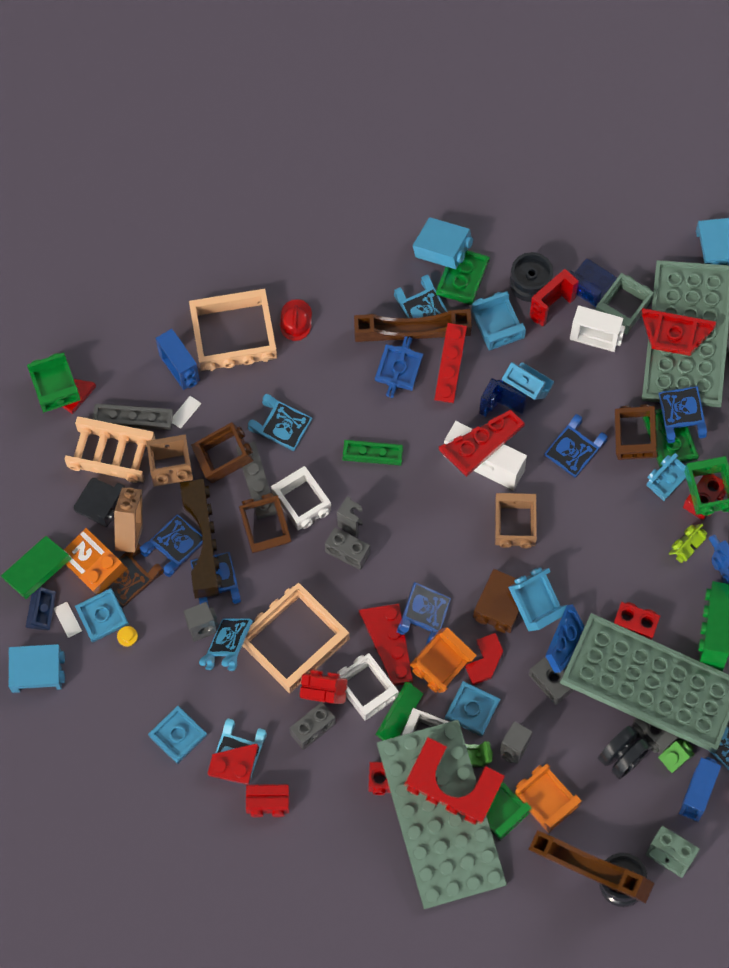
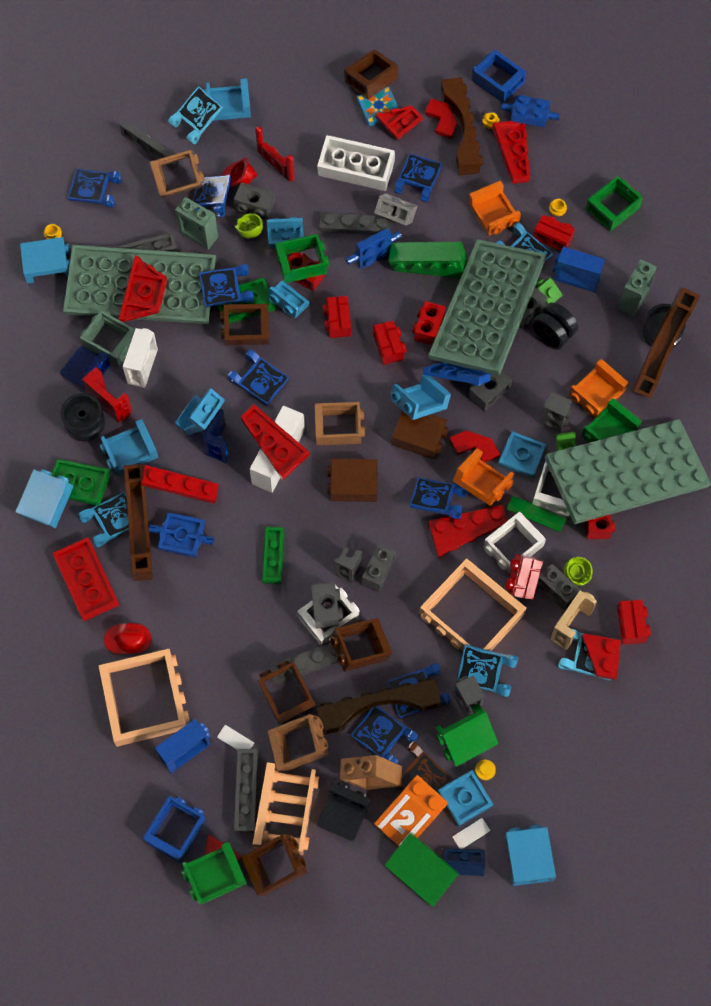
camera: 95 degrees left, 0 degrees up
dark azure tile [148,706,207,764] -> none
flag [248,394,312,451] -> none
red arch [404,737,505,825] -> none
lime hinge [668,524,707,563] -> none
none -> red plate [53,537,120,622]
none -> blue window [143,796,206,863]
none -> reddish brown window [242,834,308,896]
none -> dark grey brick [311,582,343,629]
none -> red brick [323,296,351,338]
none -> reddish brown brick [327,459,378,502]
none -> red brick [372,320,407,365]
none -> green panel [436,703,499,767]
none -> tan panel [550,590,597,651]
none -> lime hair [563,557,593,586]

